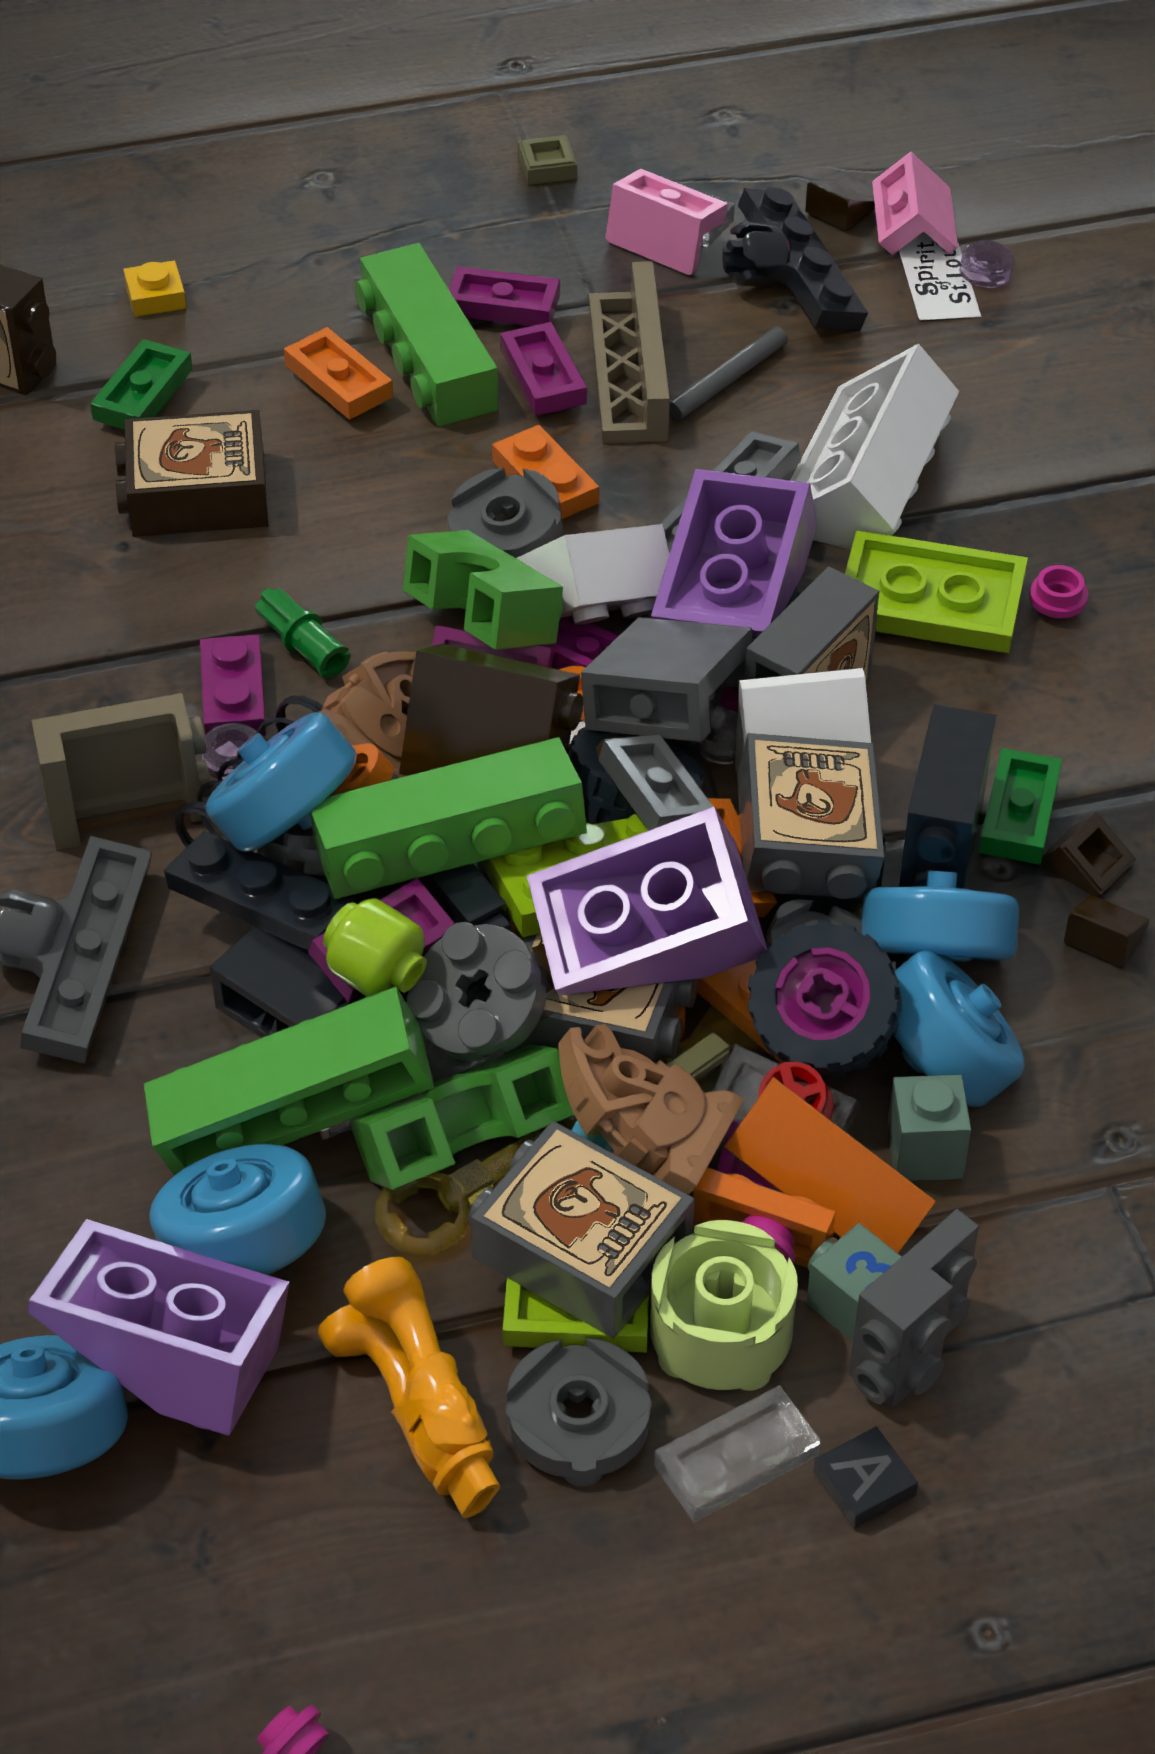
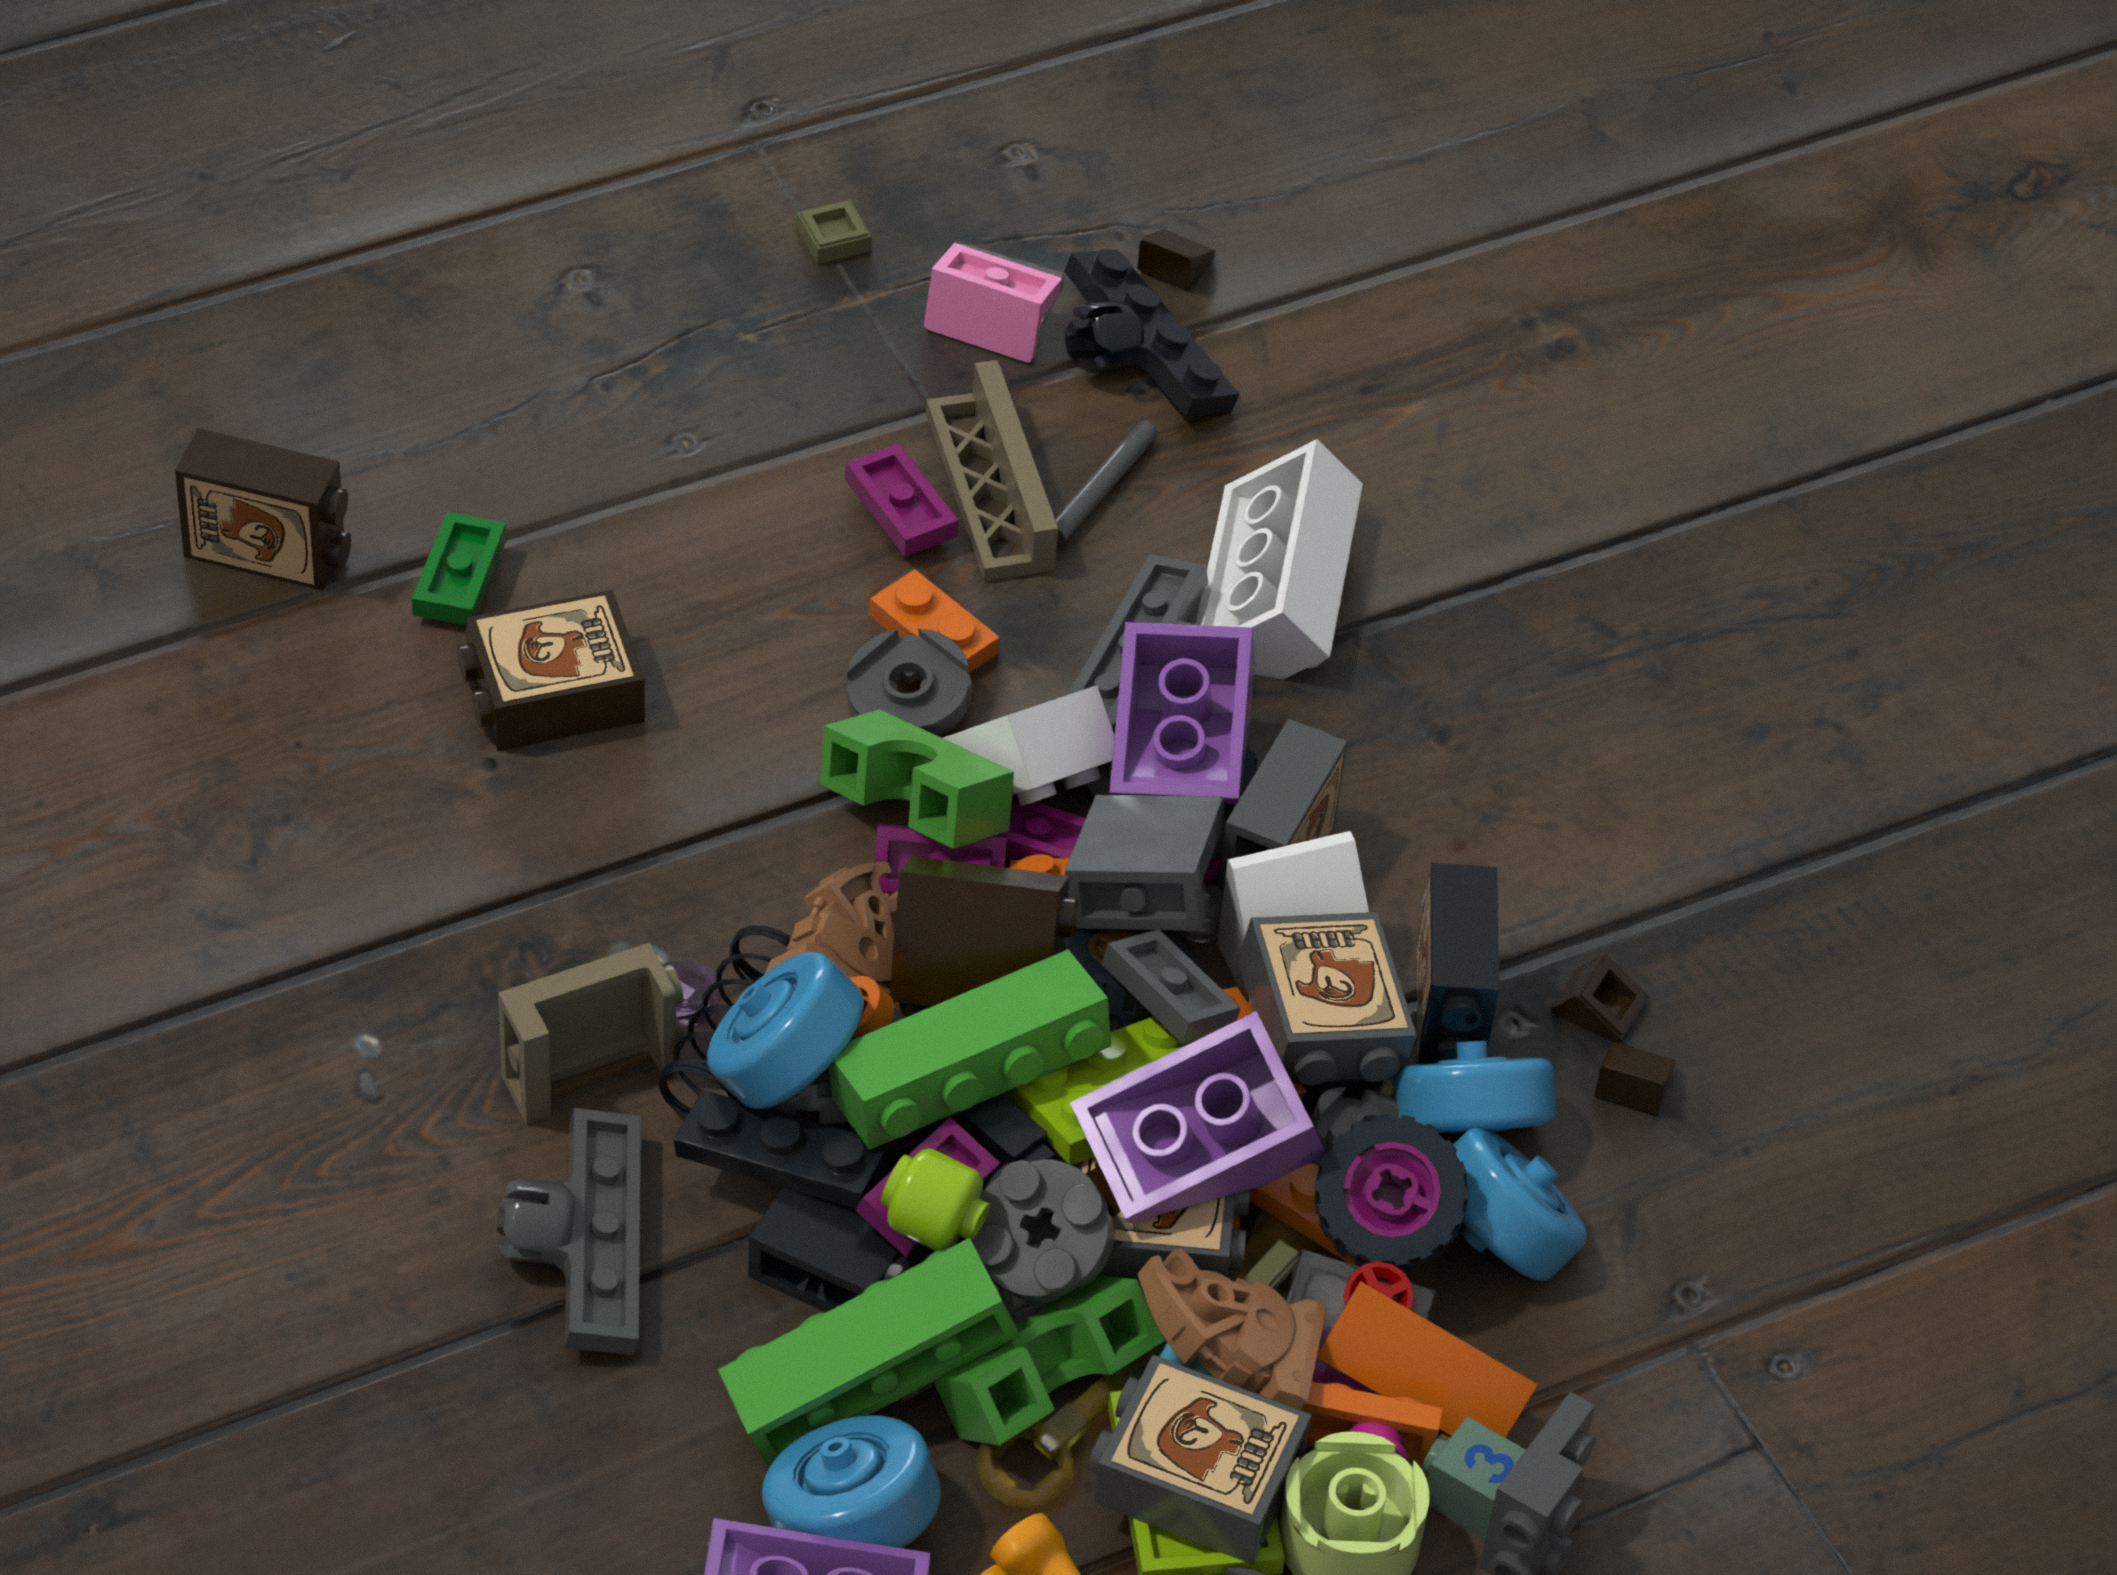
camera: 15 degrees left, 0 degrees up
yellow plate [123,260,186,317] -> none
magenta plate [200,634,266,740] -> none
green axle [255,588,351,679] -> none
orange plate [284,327,393,420] -> none
bright green brick [355,243,499,427] -> none
magenta plate [449,266,560,327] -> none
lime plate [845,530,1028,653] -> none
bright pink panel [872,152,958,255] -> none
sand green brick [887,1074,971,1181] -> none
white sticker [899,232,981,320] -> none
clear purple tile [959,240,1014,288] -> none
green plate [978,748,1062,865] -> none
dark pink plate [1029,565,1089,619] -> none

